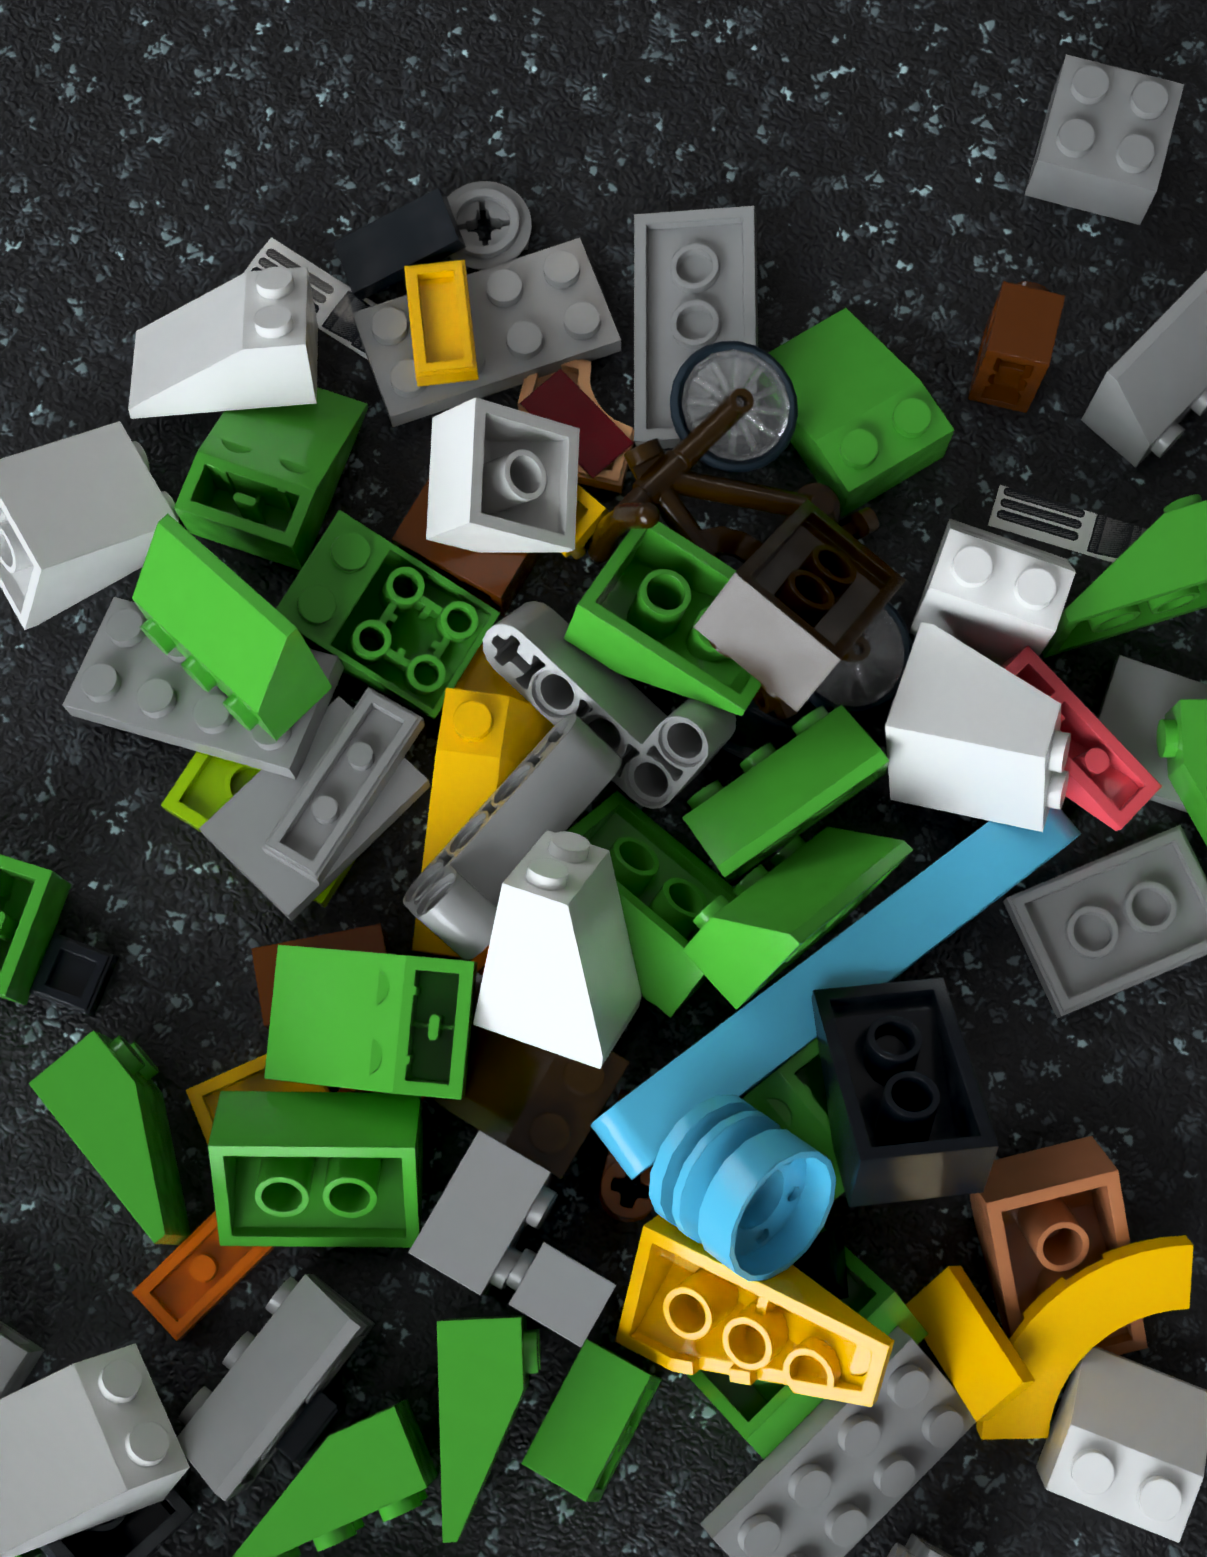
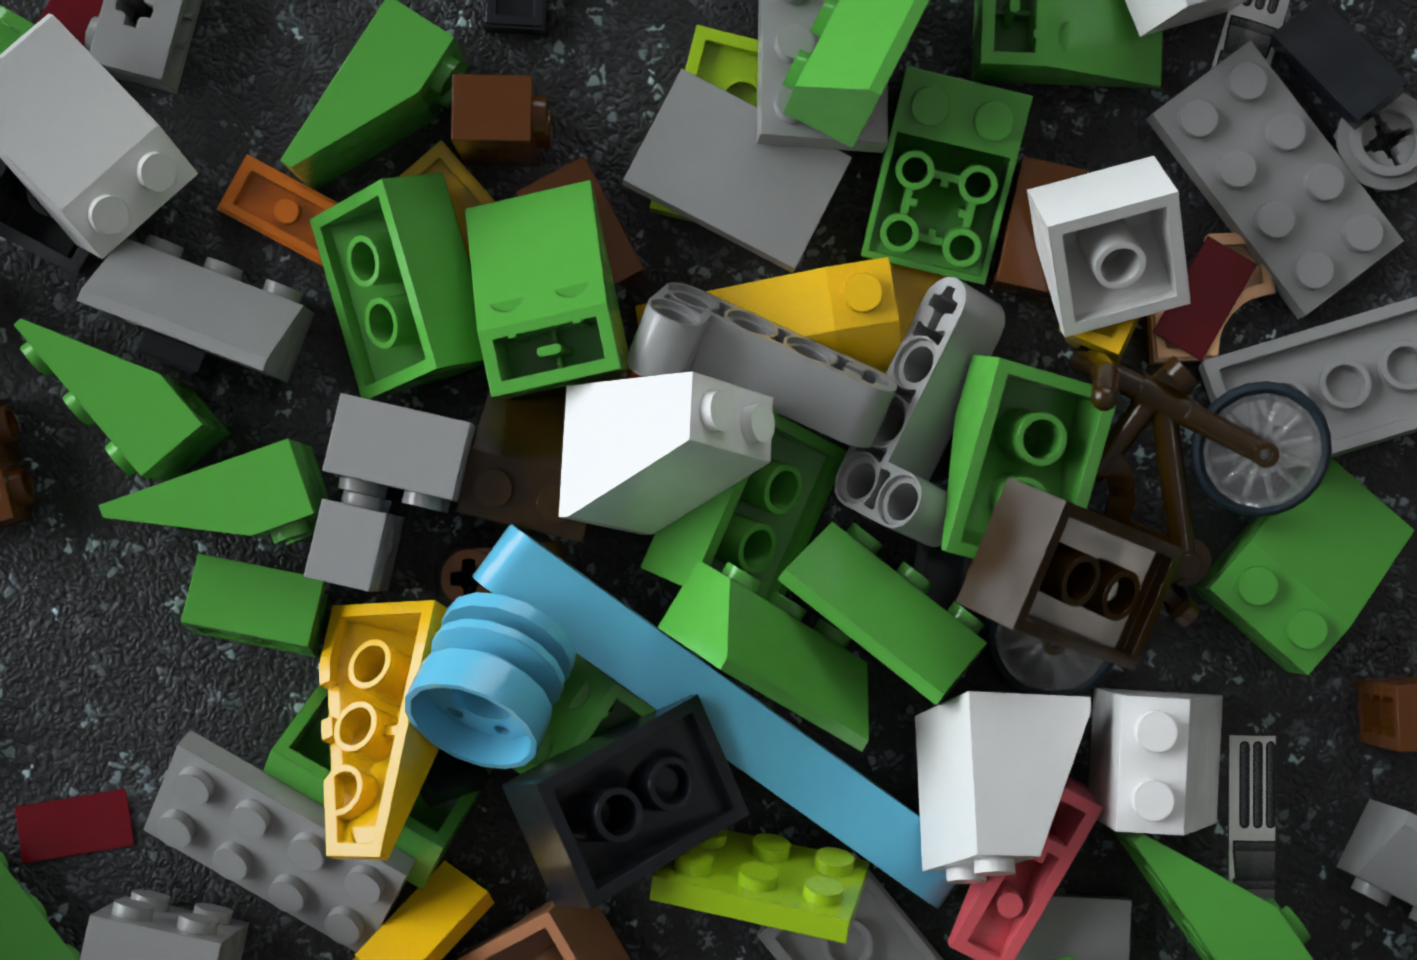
camera: 70 degrees right, 10 degrees up
light grey tile [262,687,425,885] -> none
yellow tile [404,259,479,387] -> none
none -> reddish brown brick [451,74,553,166]
none -> lime plate [649,828,870,944]

